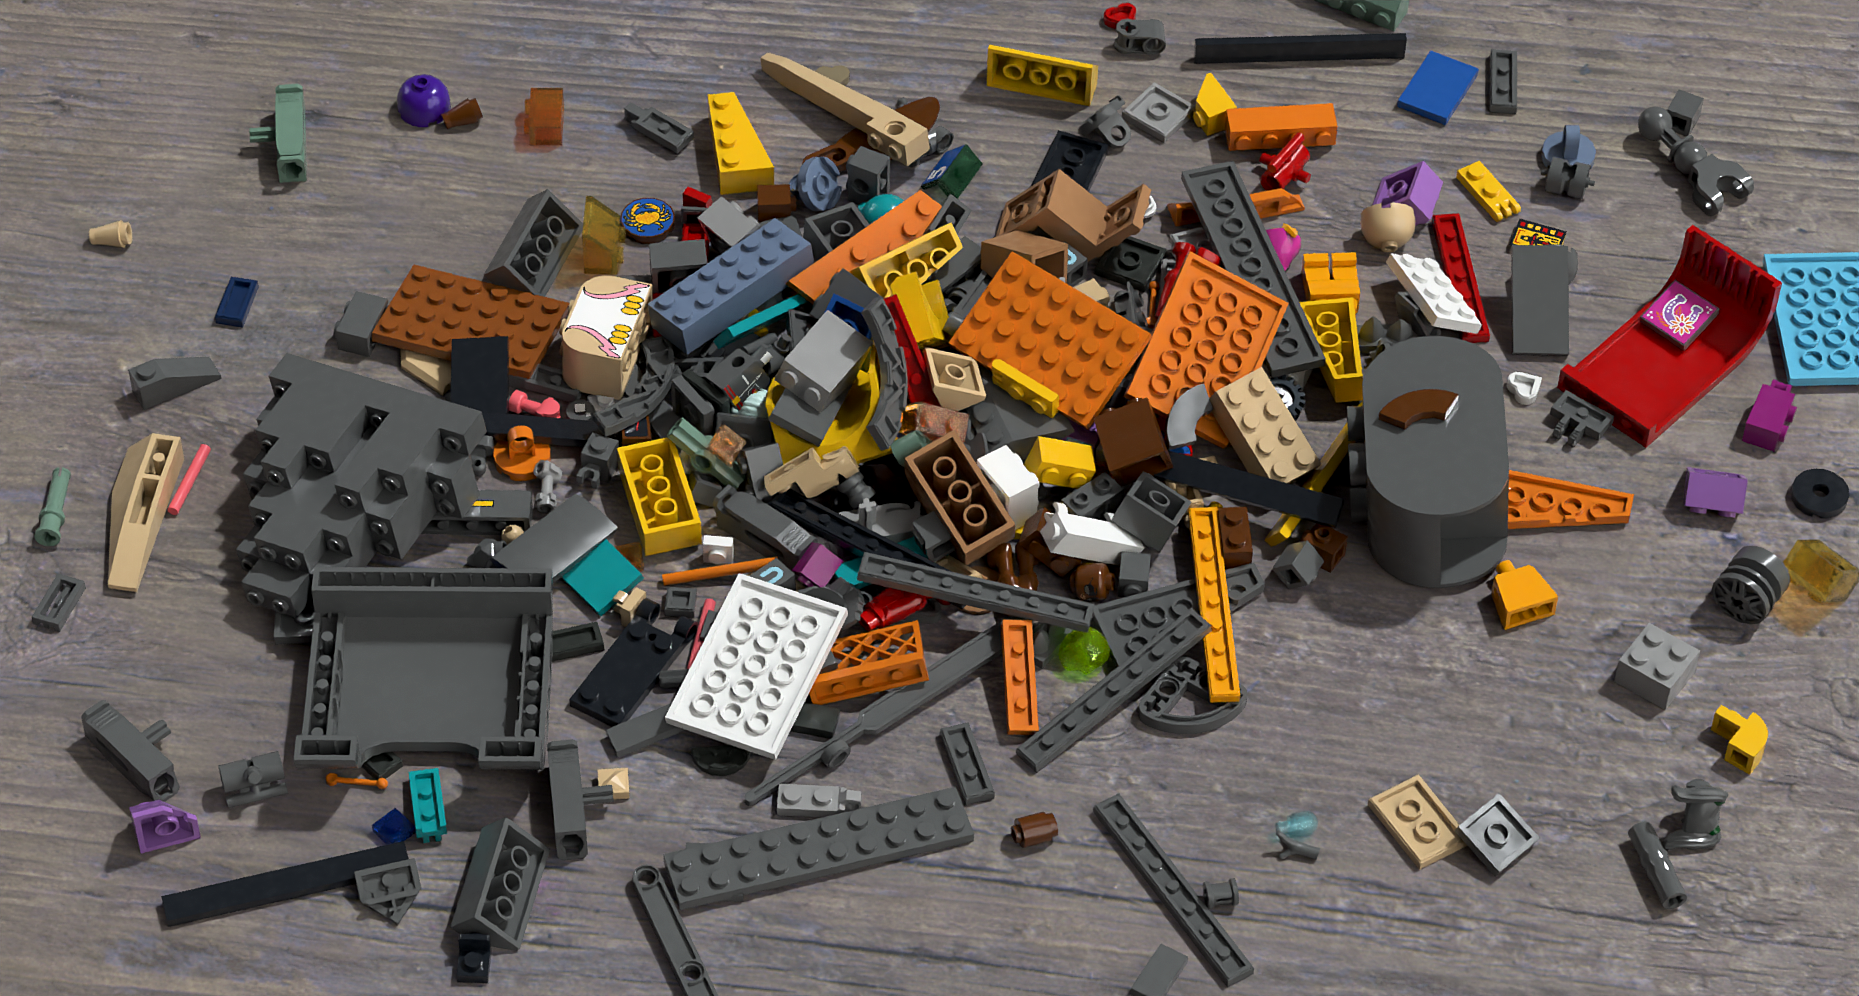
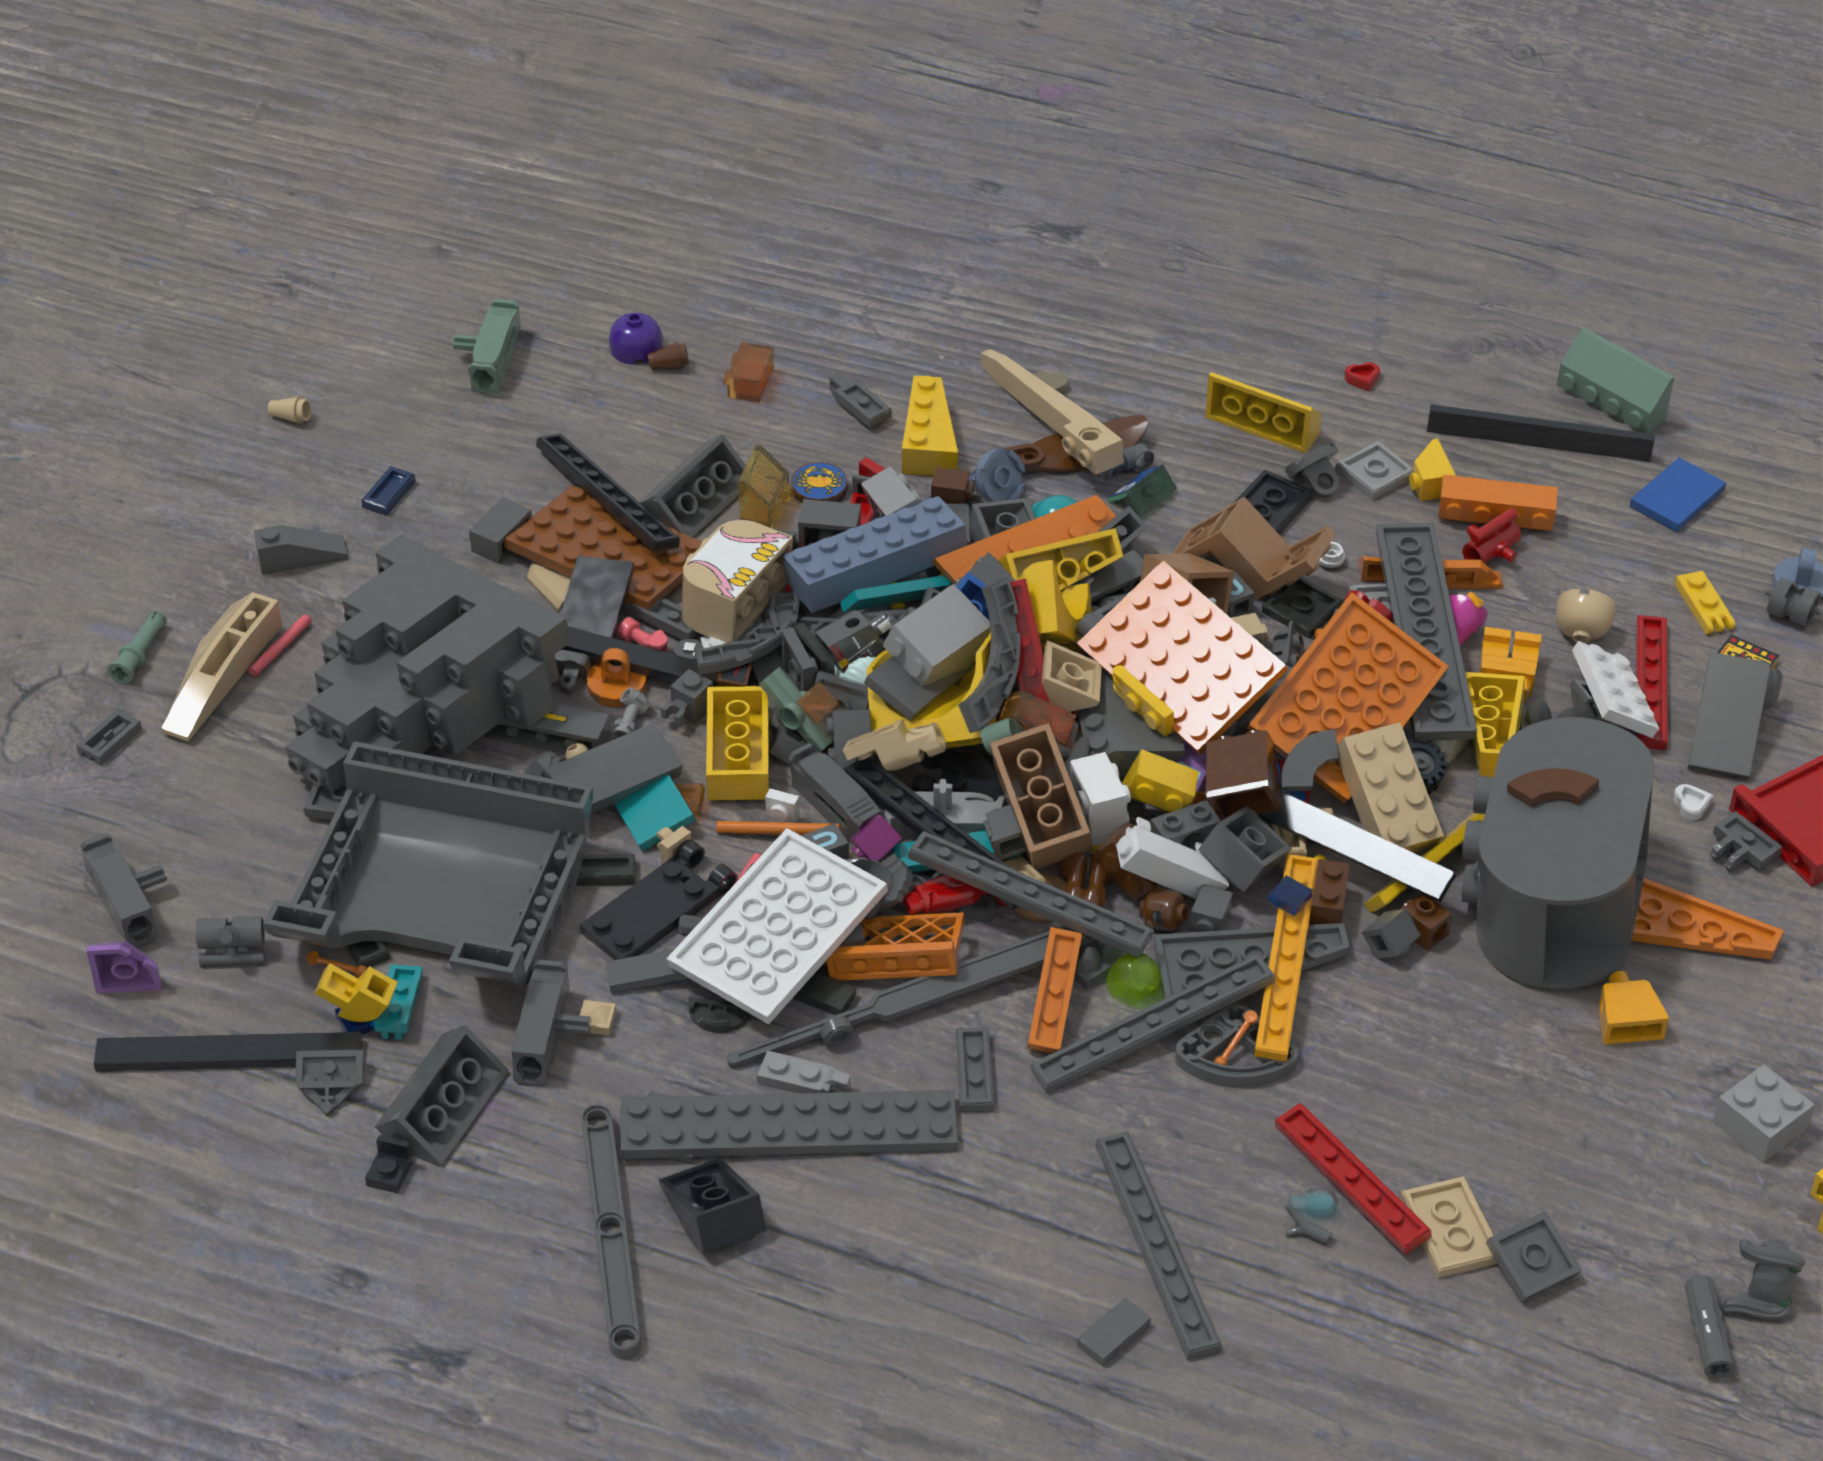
camera: 15 degrees right, 5 degrees down
dark grey tile [665,587,697,618] -> none
dark grey wheel [836,471,876,510] -> none
dark grey brick [846,146,890,205] -> none
reddish brown brick [1011,812,1058,848] -> none
dark grey piece [1114,19,1166,55] -> none
dark grey bush [1203,878,1239,909] -> none
medium lavender slope [1373,161,1443,226] -> none
dark grey tile [1490,49,1517,114] -> none
none -> yellow brick [314,963,398,1022]
none -> black tile [536,433,680,552]
none -> black slope [659,1158,766,1253]
none -> orange hinge [1214,1010,1258,1066]
none -> clear blue tile [1268,875,1313,916]
none -> red tile [1275,1102,1432,1255]

